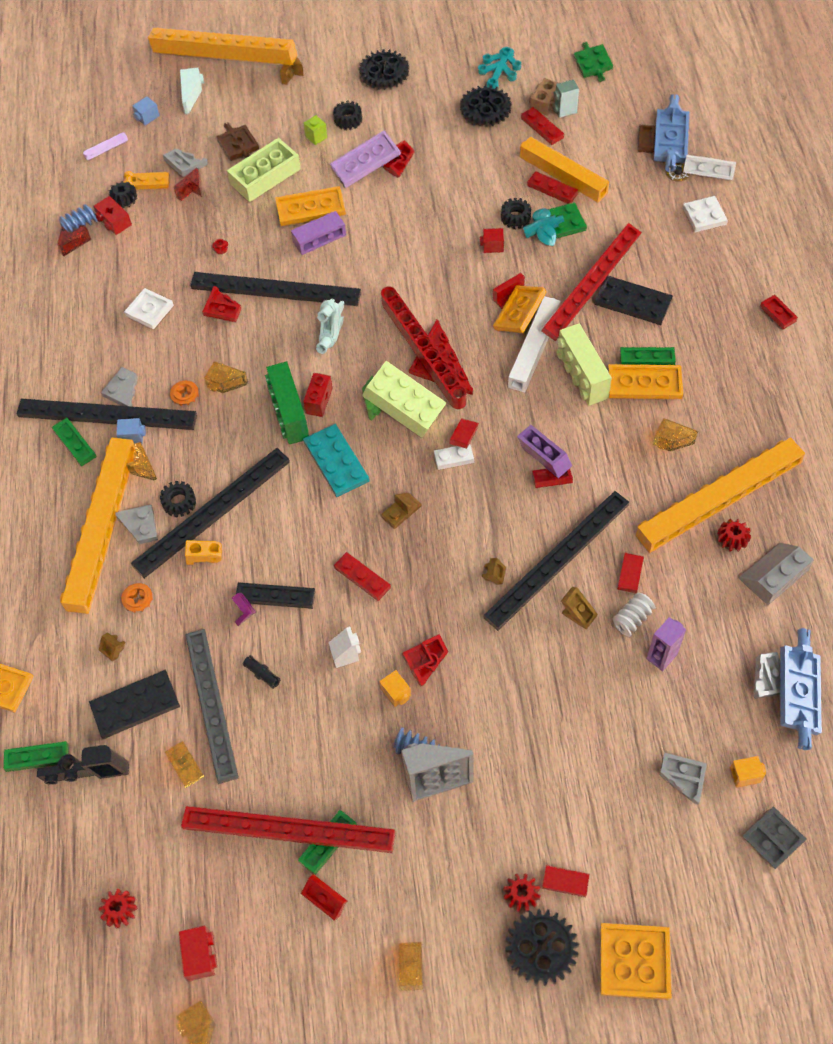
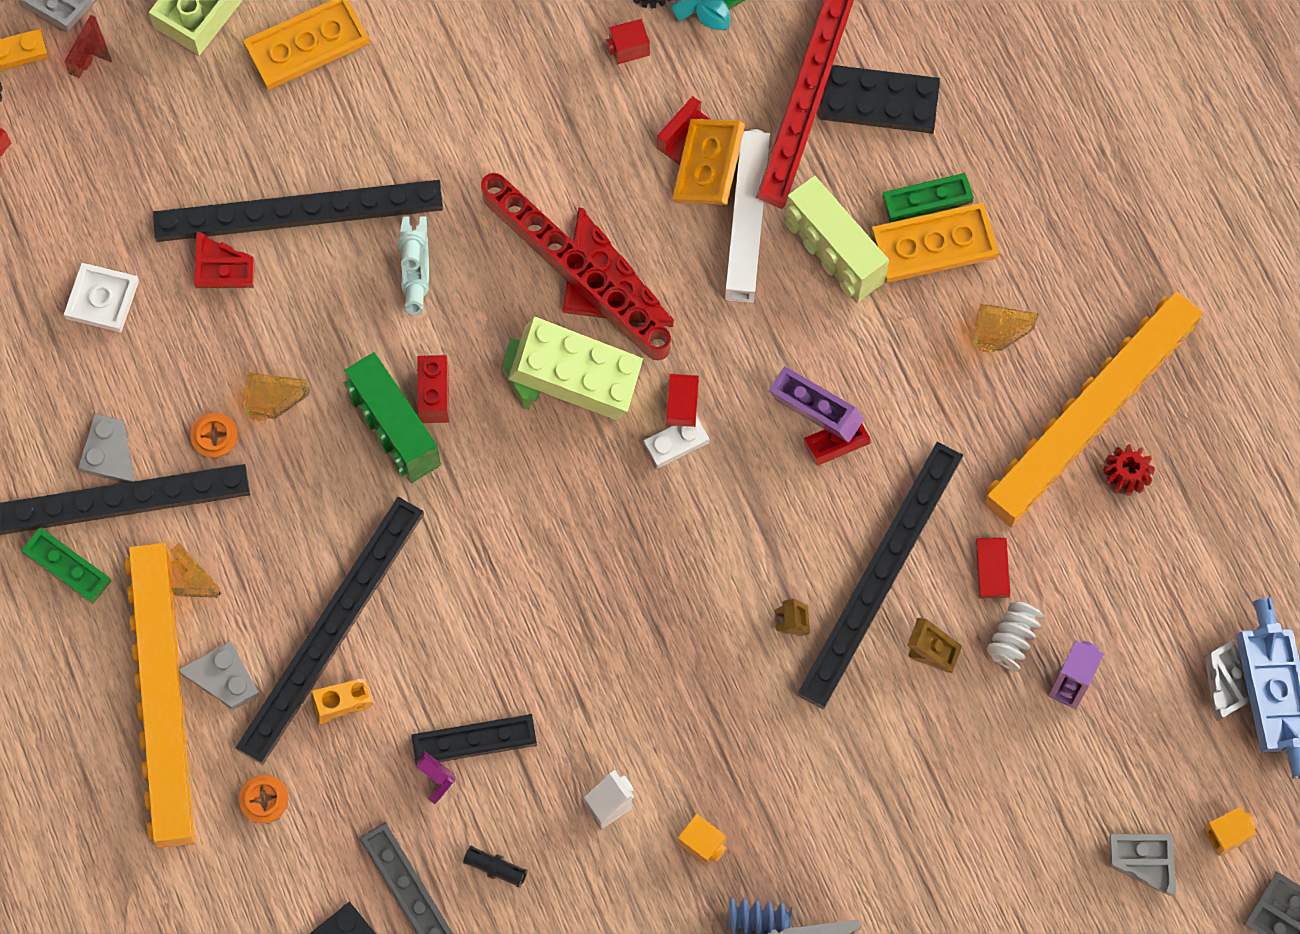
camera: 20 degrees left, 10 degrees up
pearl gold tile [99,632,125,661] -> none
medium blue brick [117,418,146,444] -> none
black tyre [160,481,196,517] -> none
red plate [212,239,229,254] -> none
medium lavender brick [291,211,346,255] -> none
teal plate [303,424,370,497] -> none
red plate [334,552,391,601] -> none
pearl gold slope [381,493,422,529] -> none
red slope [402,634,448,687] -> none
light grey slope [739,543,814,605] -> none
red plate [760,294,798,330] -> none

